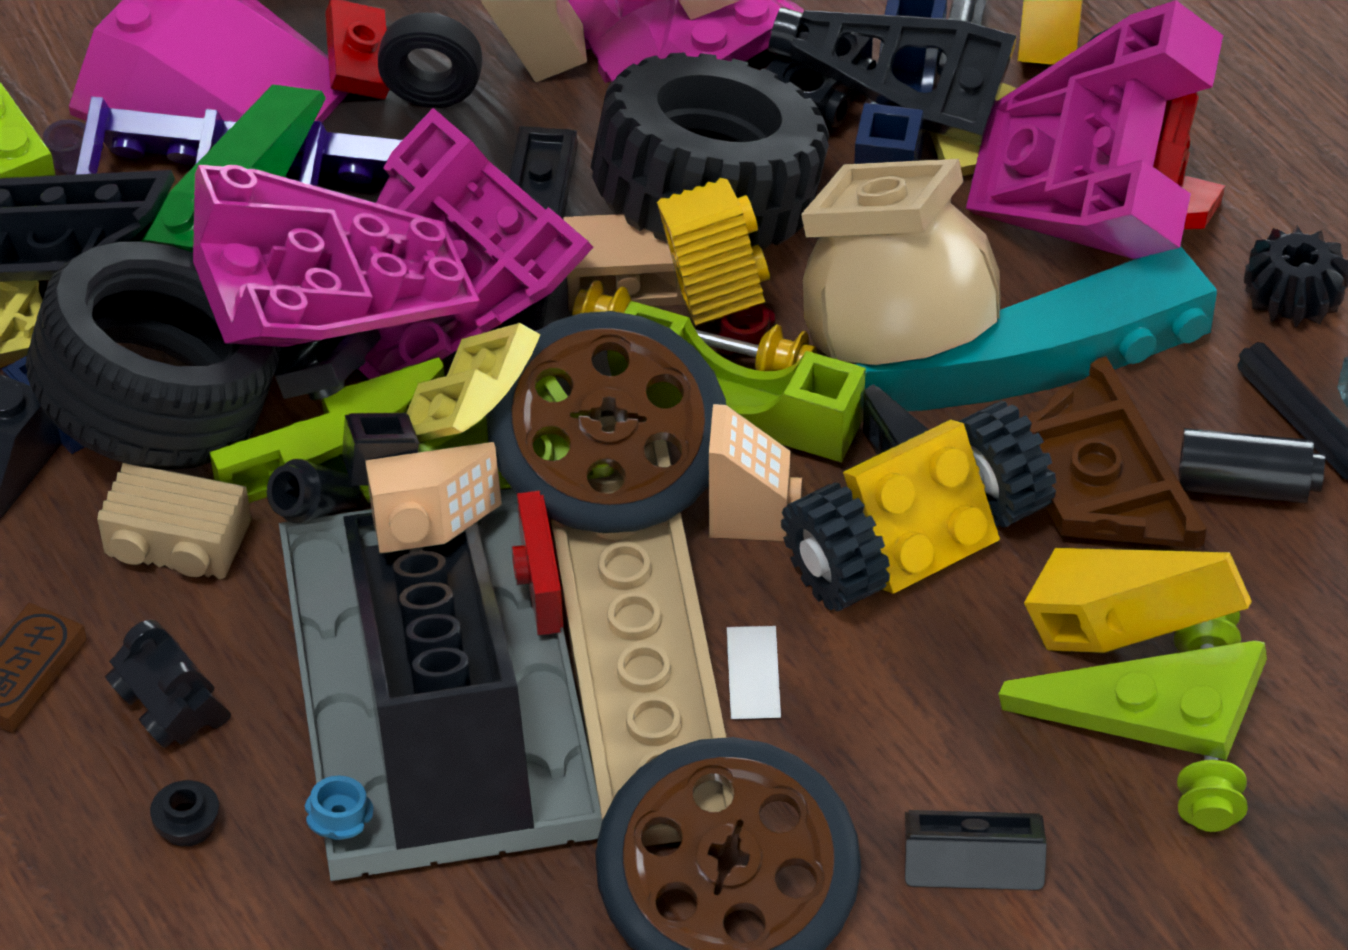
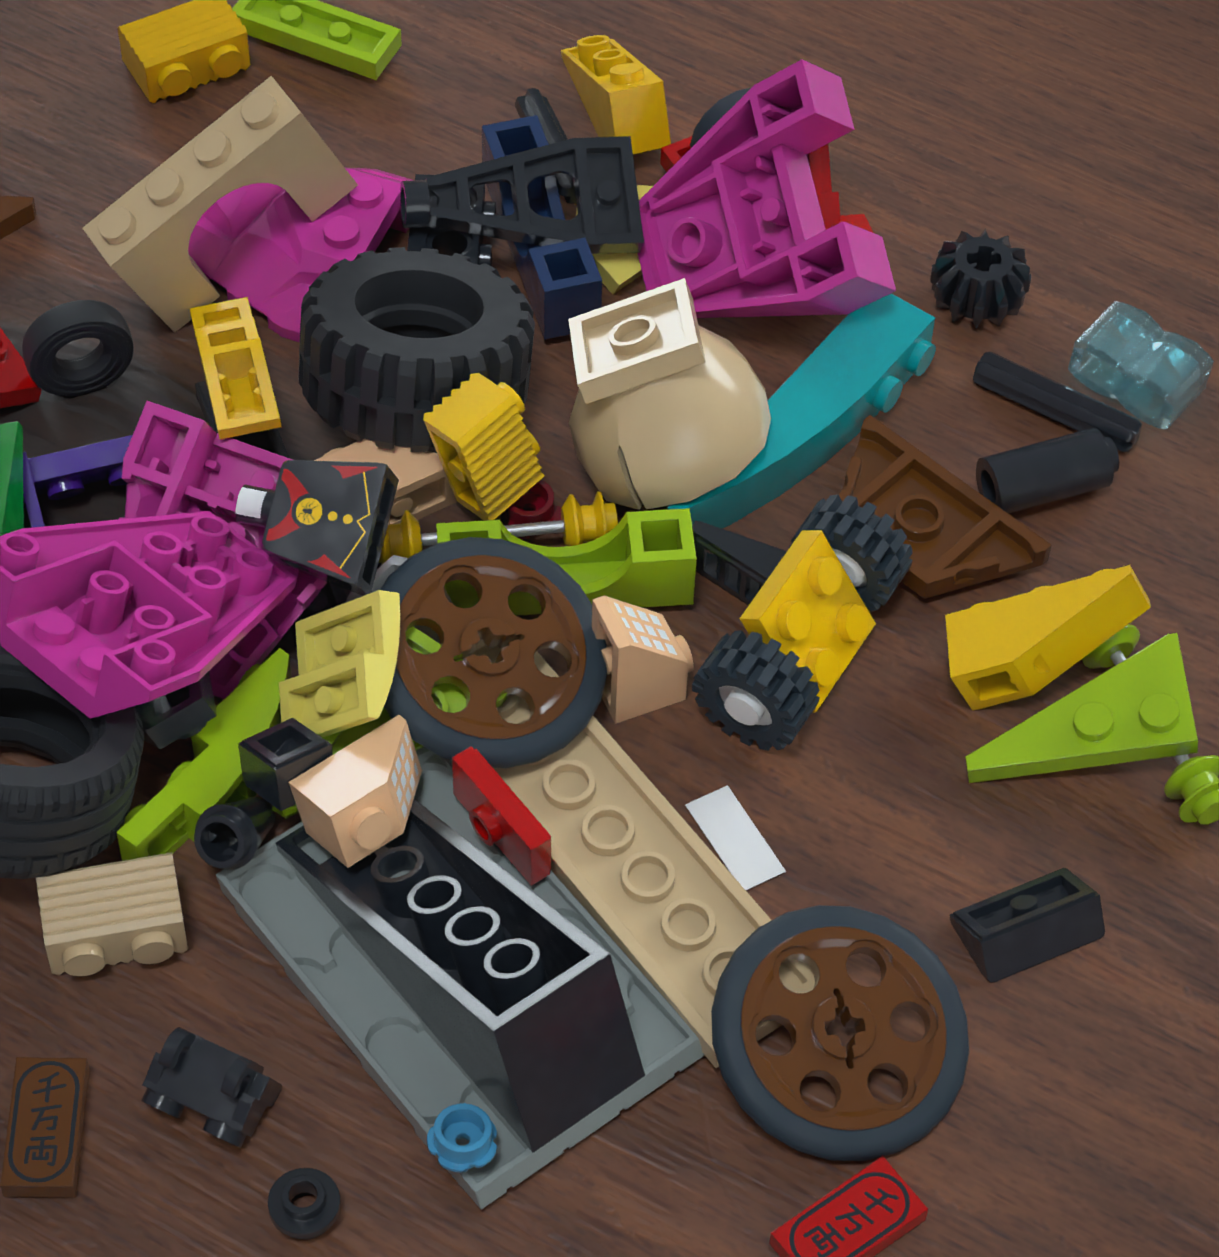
camera: 30 degrees left, 5 degrees up
none -> yellow slope [189,297,281,440]
none -> black torso [235,460,399,596]

